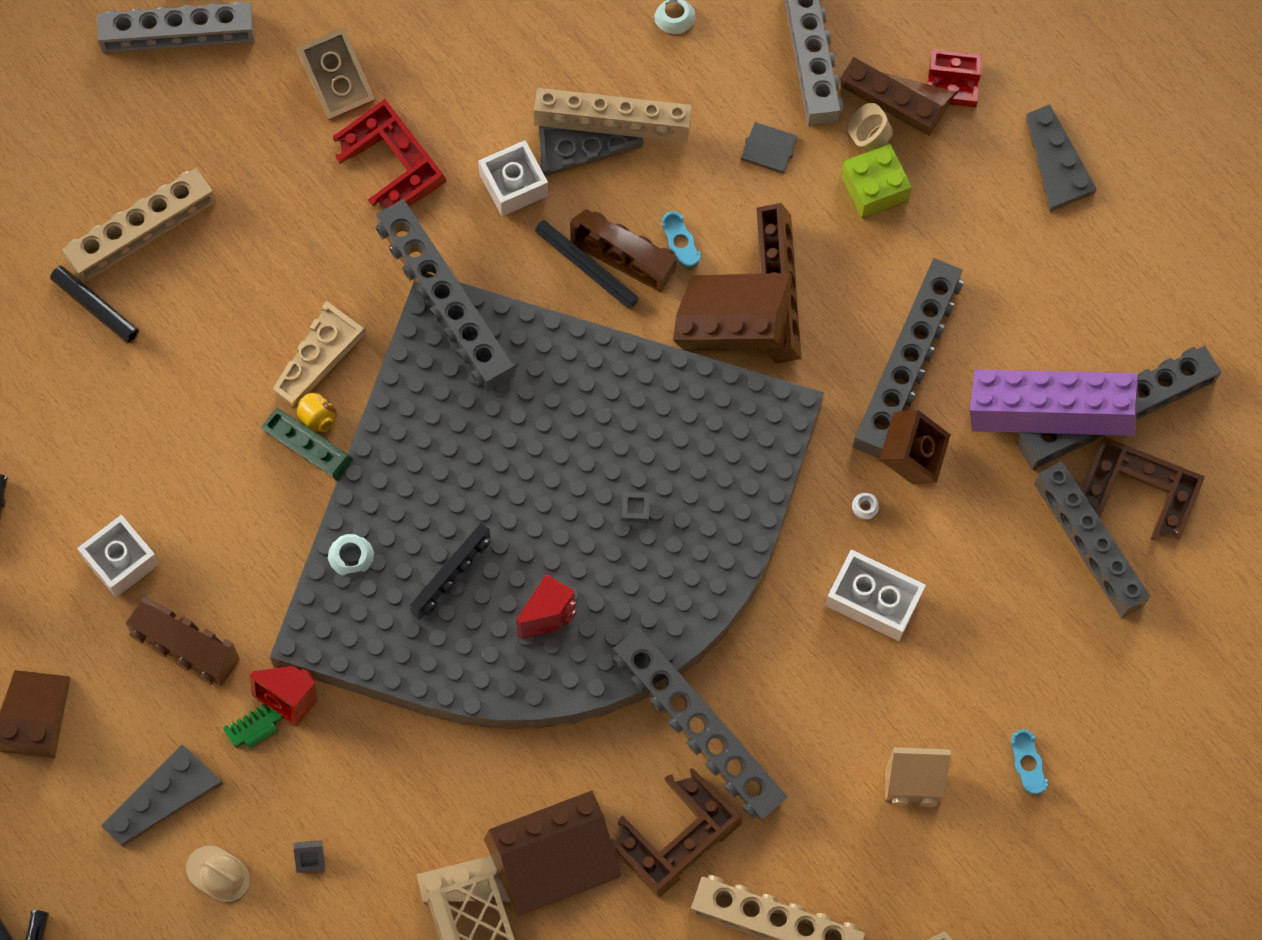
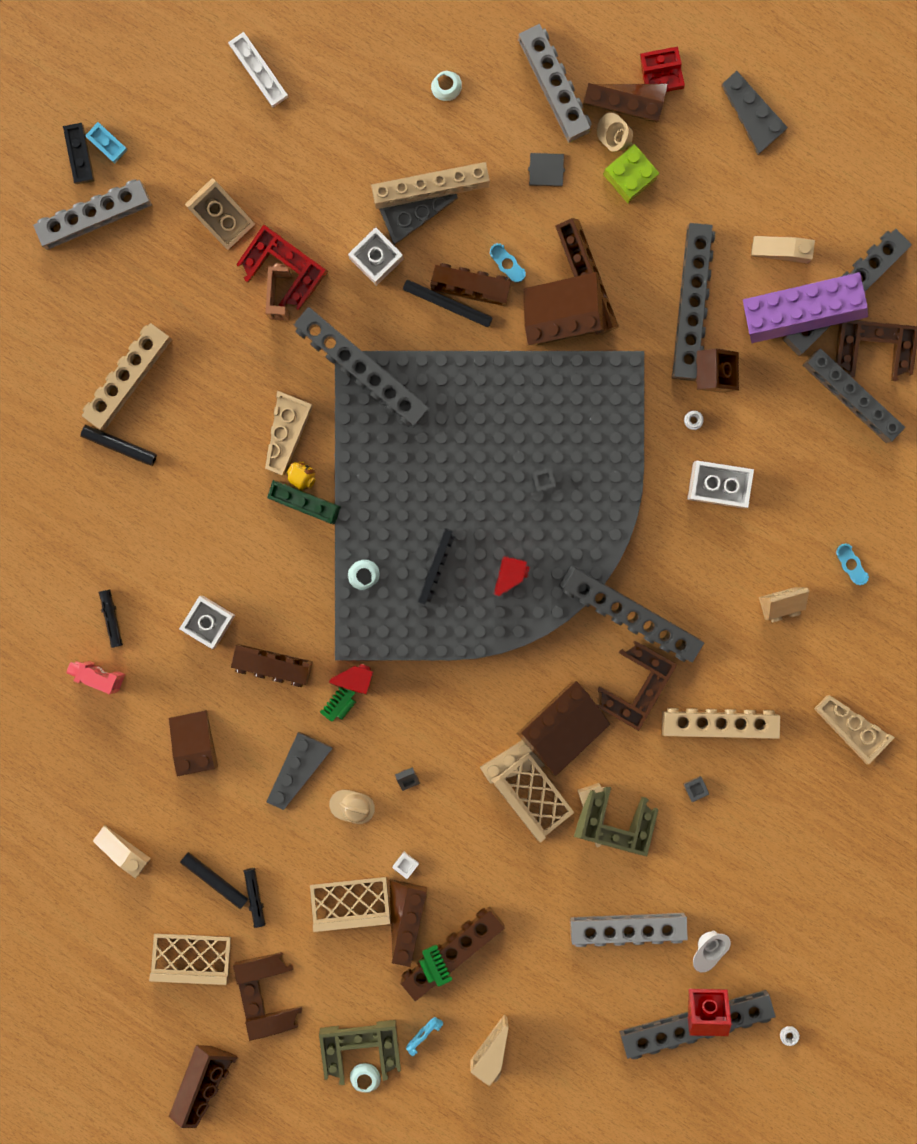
camera: 15 degrees left, 20 degrees up
none -> nougat panel [265,264,292,321]
none -> tan slope [751,236,815,264]

